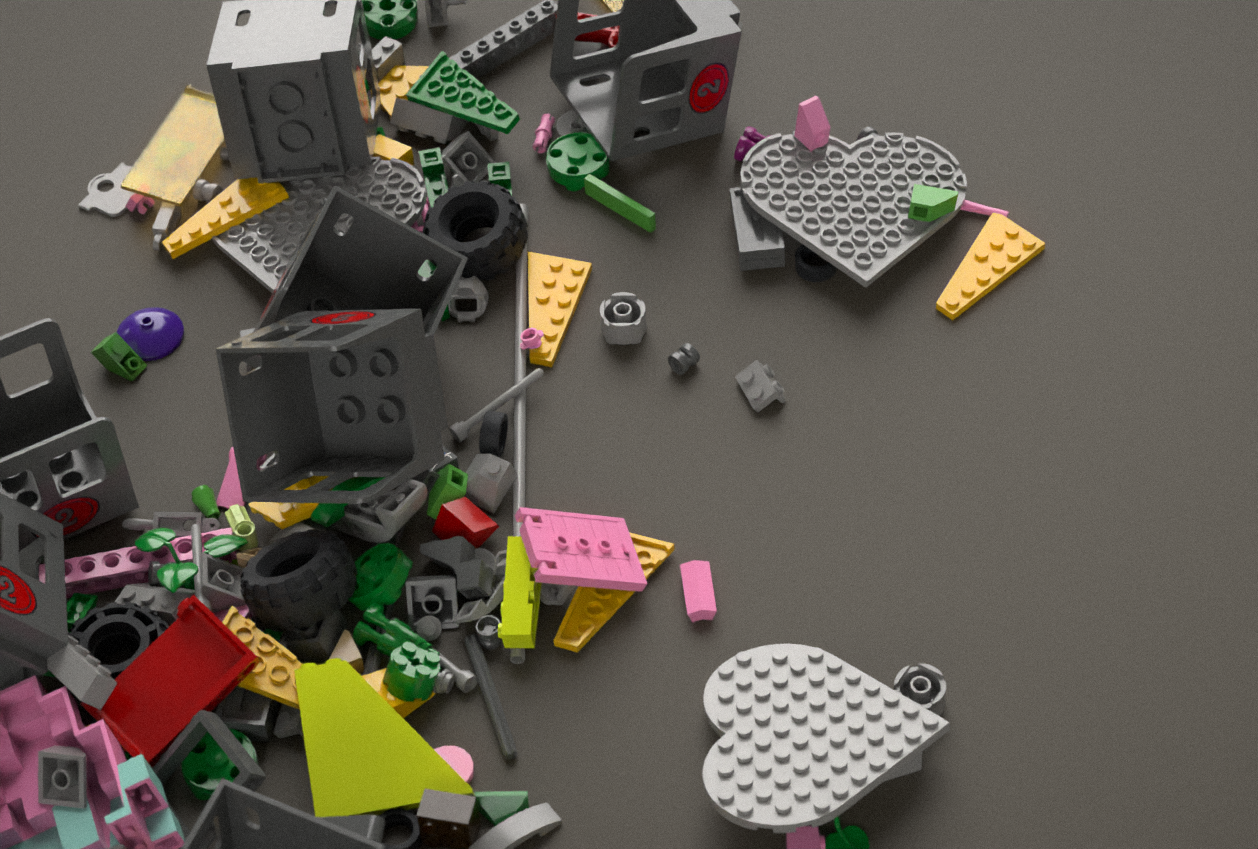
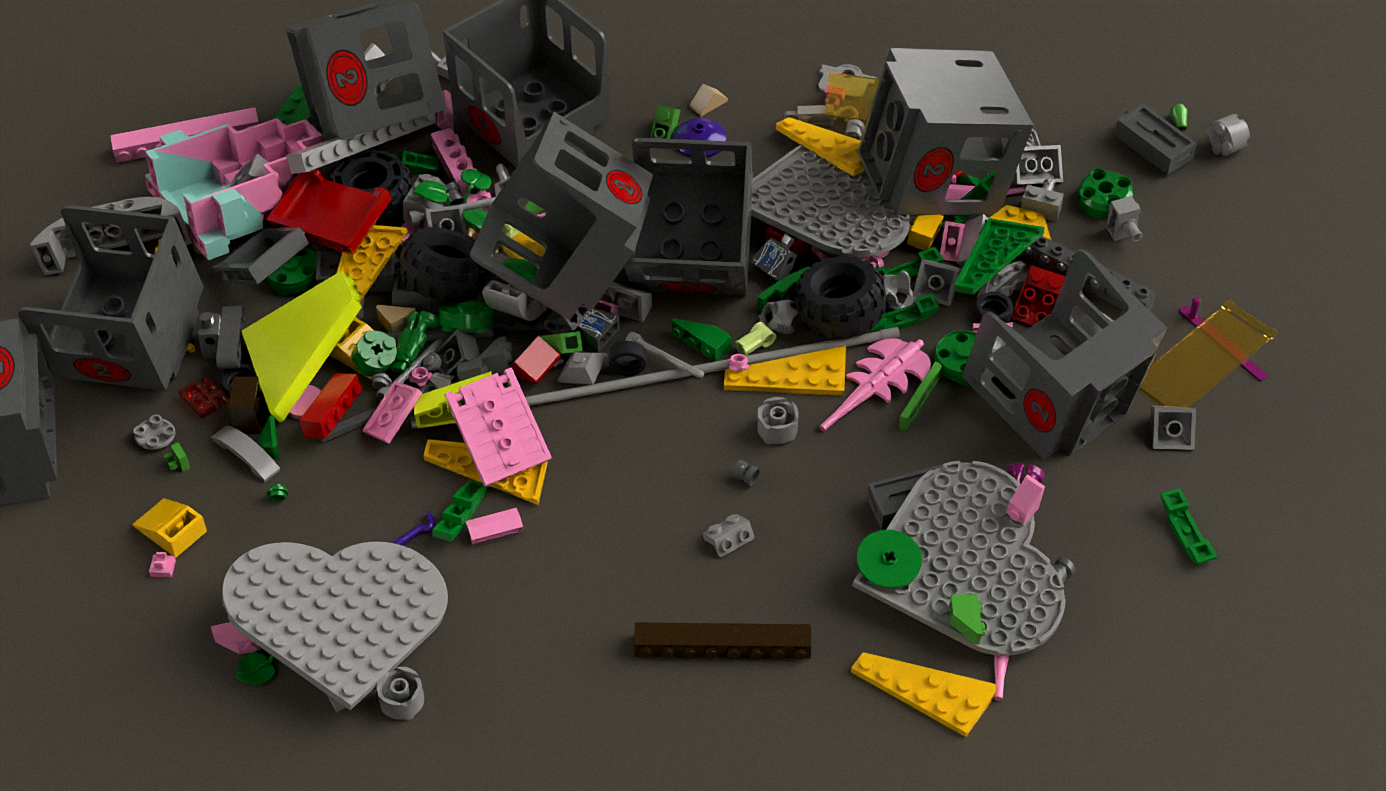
camera: 75 degrees right, 0 degrees up
none -> green plate [267,484,288,502]
none -> red brick [299,373,362,439]
none -> bright pink tile [362,381,422,444]
none -> dark purple piece [393,510,436,546]
none -> bright pink plate [409,367,432,387]
none -> green slope [432,479,489,542]
none -> dark brown brick [634,622,811,660]
none -> green slope [671,318,731,362]
none -> tan slope [689,84,728,117]
none -> yellowish green piece [735,322,776,356]
none -> bright pink animal [819,338,931,432]
none -> green piece [857,530,922,589]
none -> bright pink slope [940,221,966,262]
none -> black tyre [975,292,1013,323]
none -> red slope [1011,265,1065,326]
none -> green slope [1160,488,1217,565]

